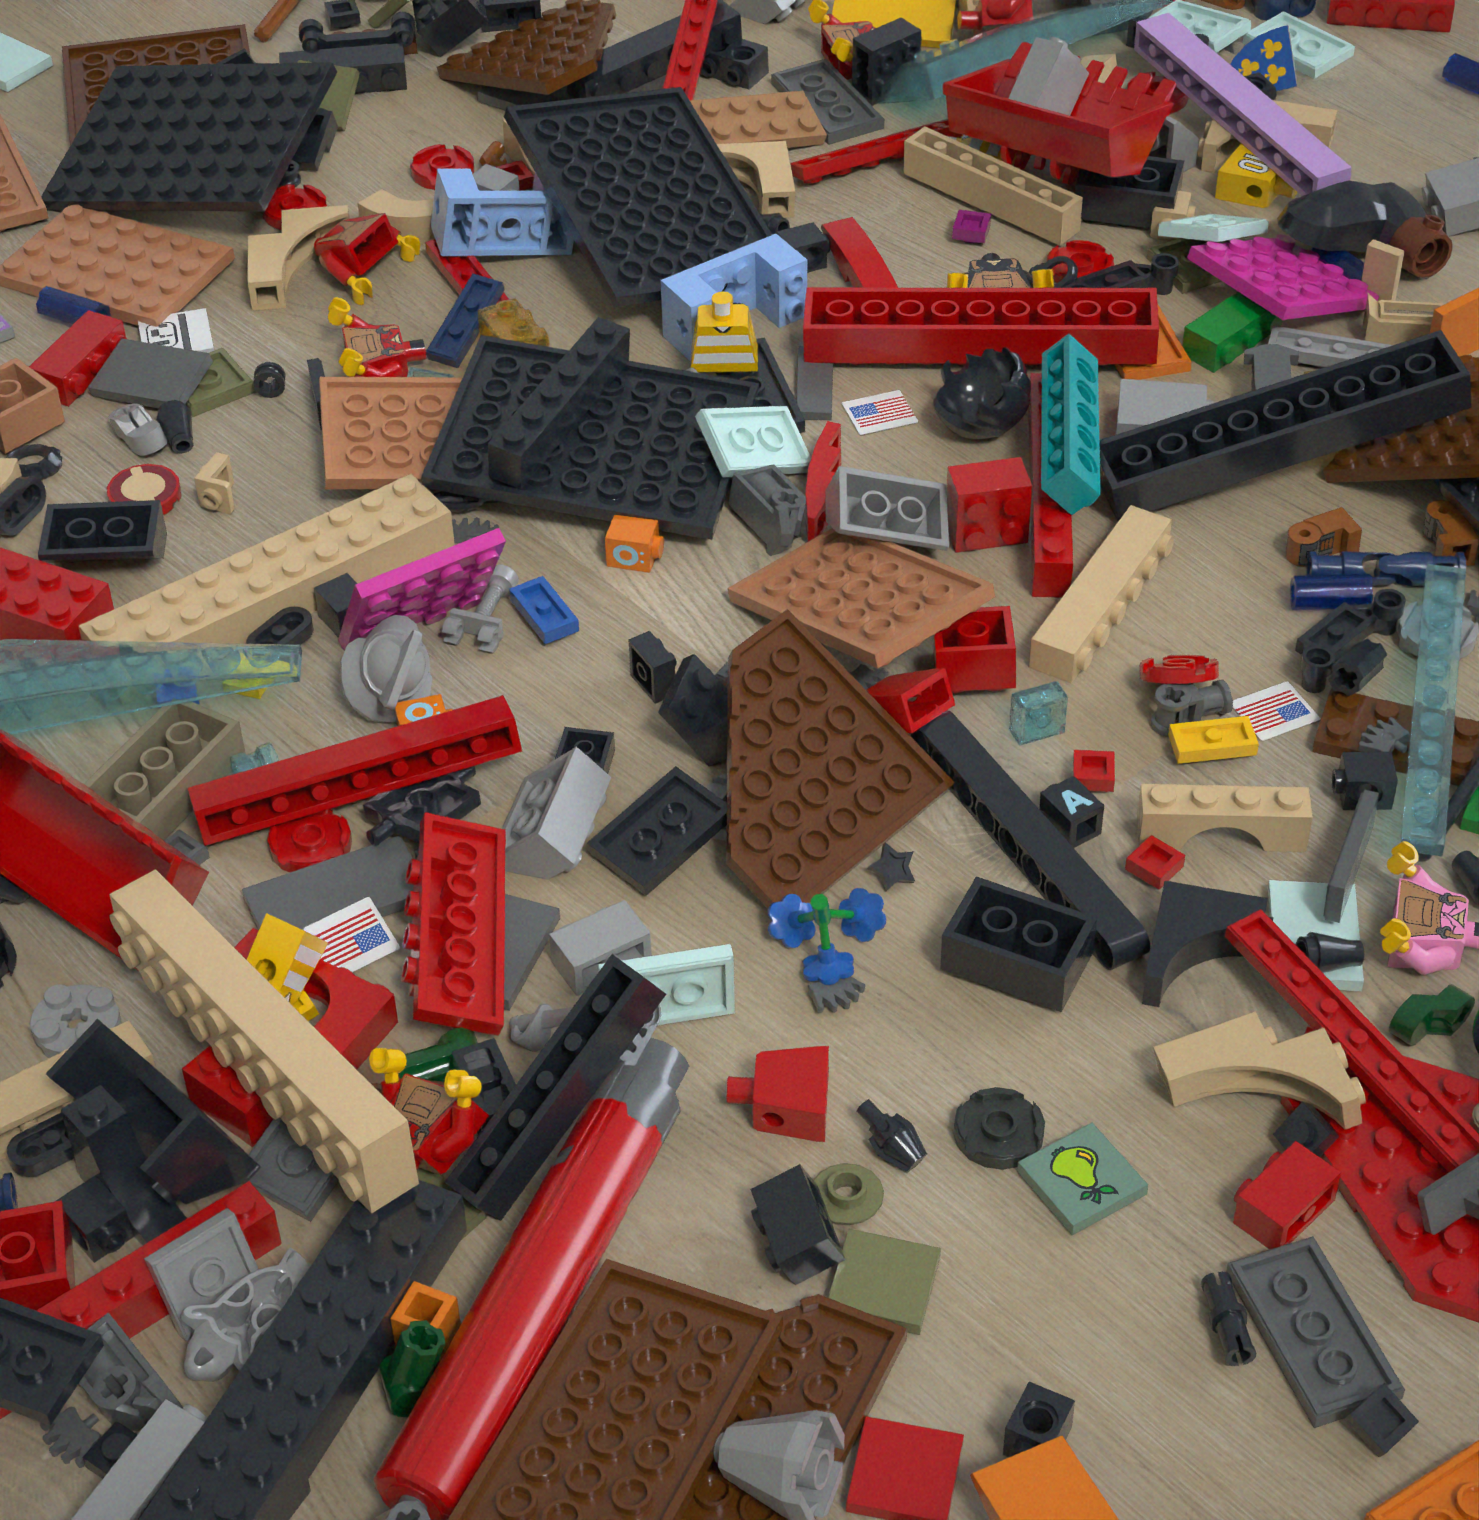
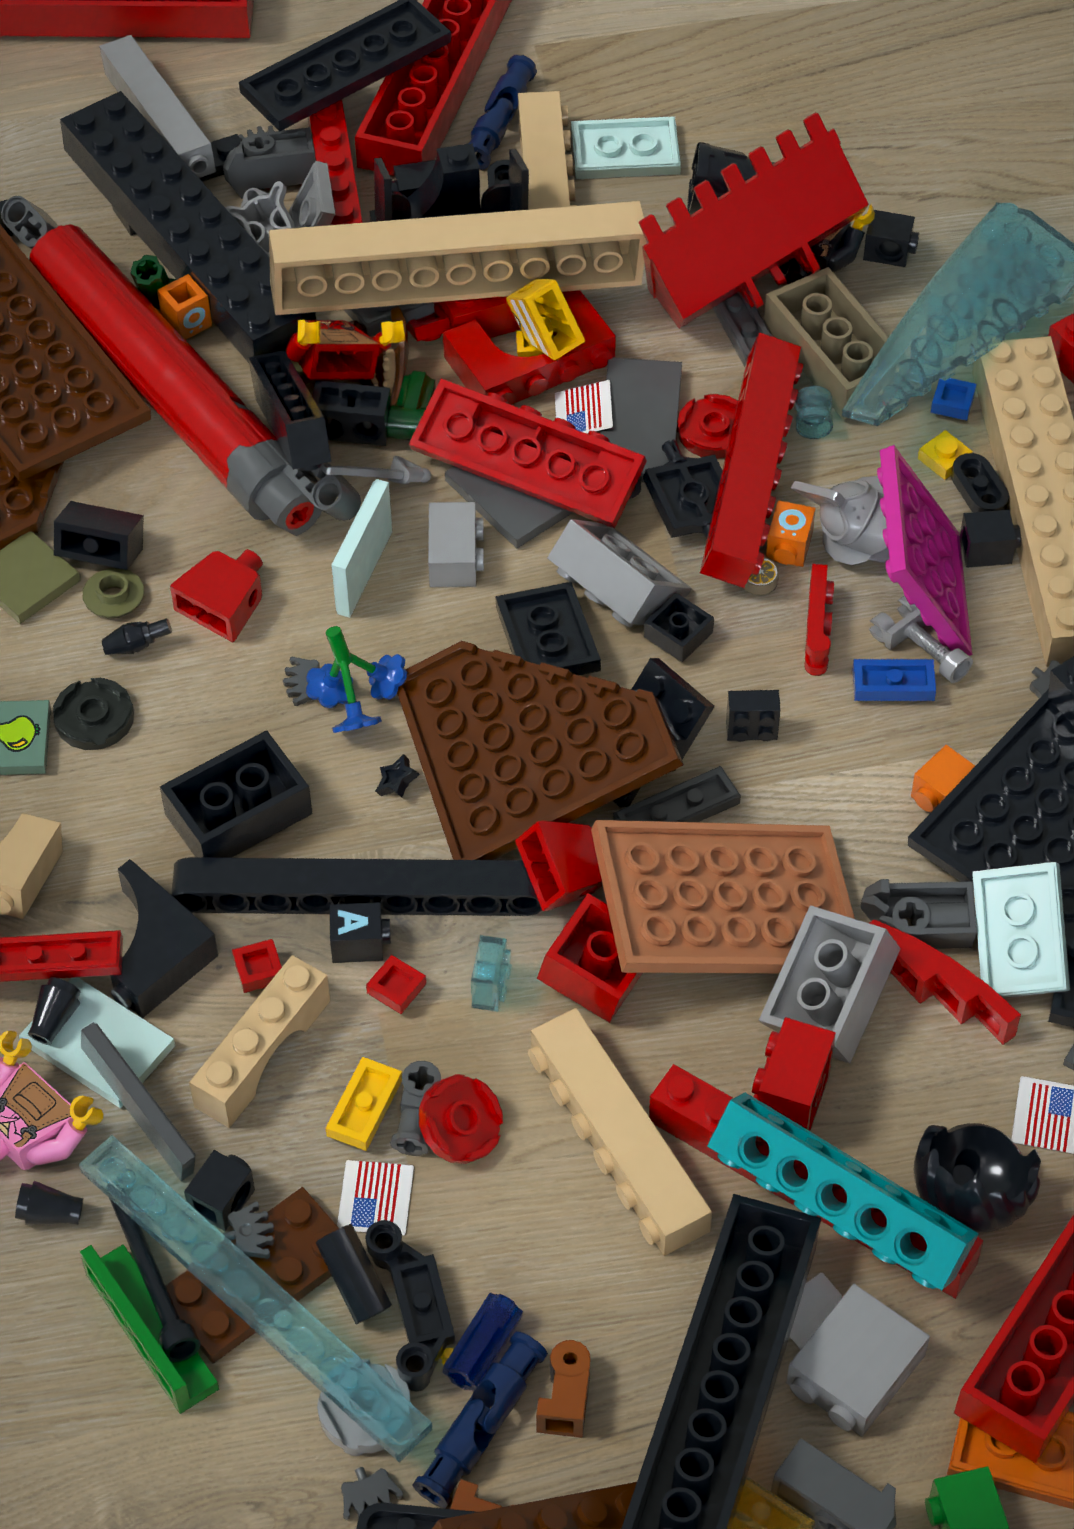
camera: 120 degrees right, 10 degrees up
none -> red plate [804,564,834,676]

